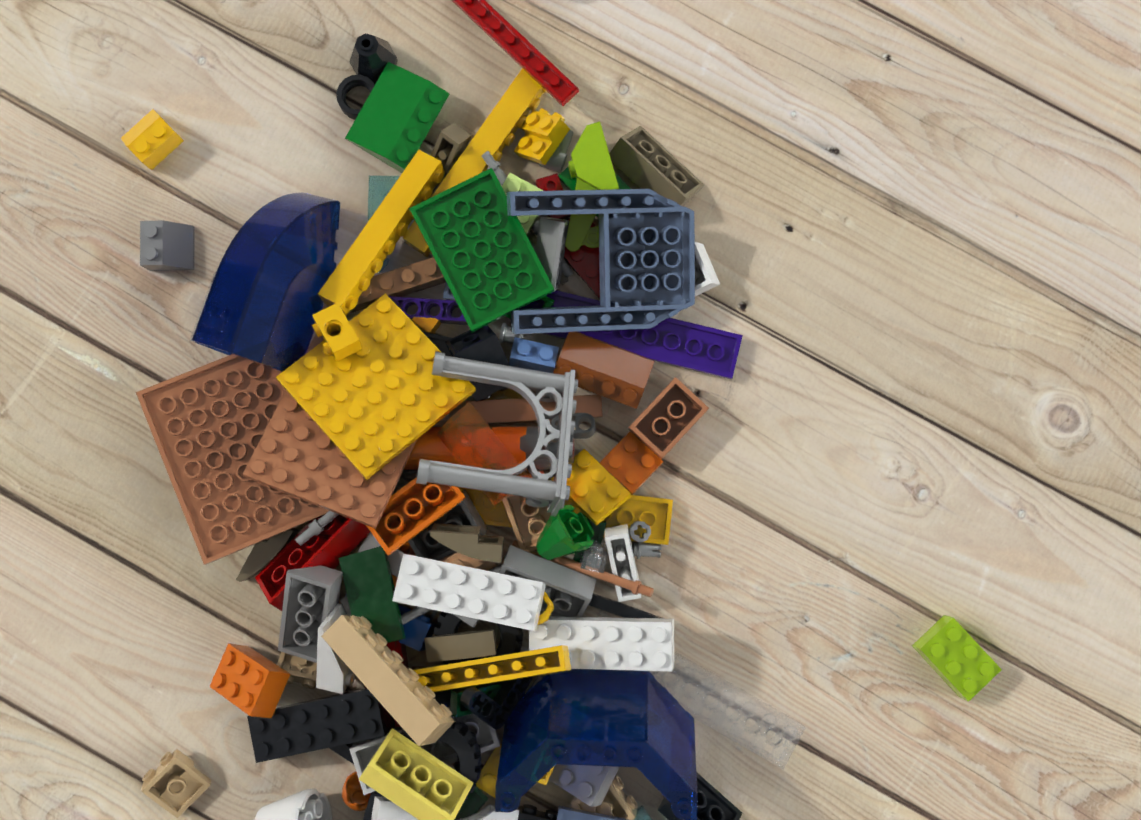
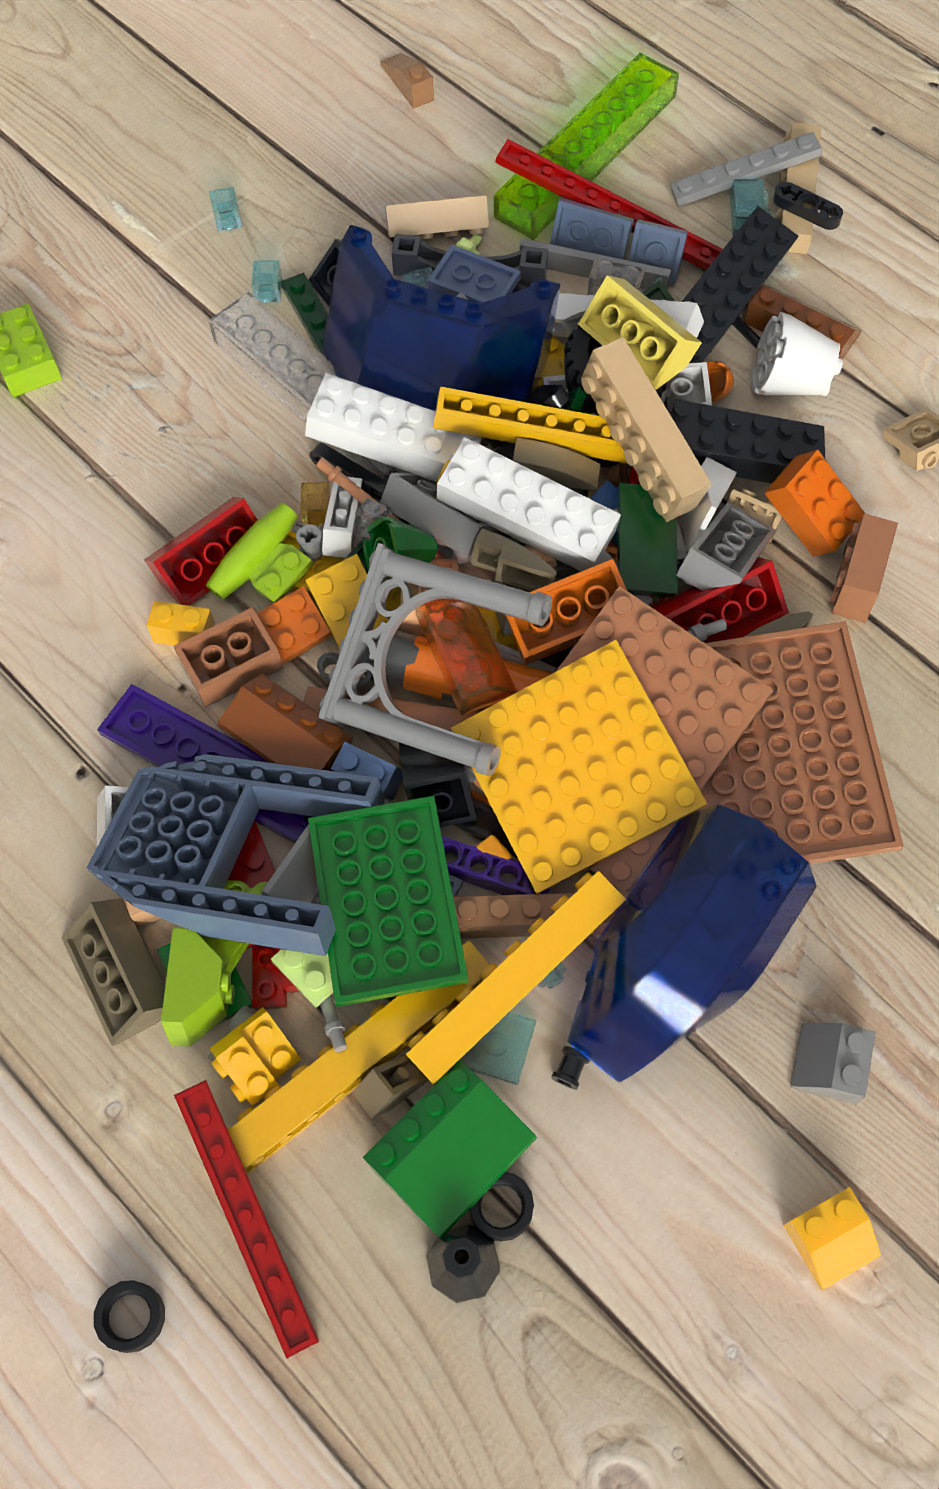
camera: 160 degrees left, 20 degrees down
yellow brick [312,302,362,362] -> none
none -> red slope [144,497,258,606]
none -> yellow brick [146,601,215,646]
none -> lime plate [206,502,314,603]
none -> clear light blue brick [251,260,282,303]
none -> dark green plate [281,272,346,360]
none -> clear yellow brick [300,482,331,526]
none -> black bush [551,1046,591,1090]
none -> nougat brick [830,513,898,623]

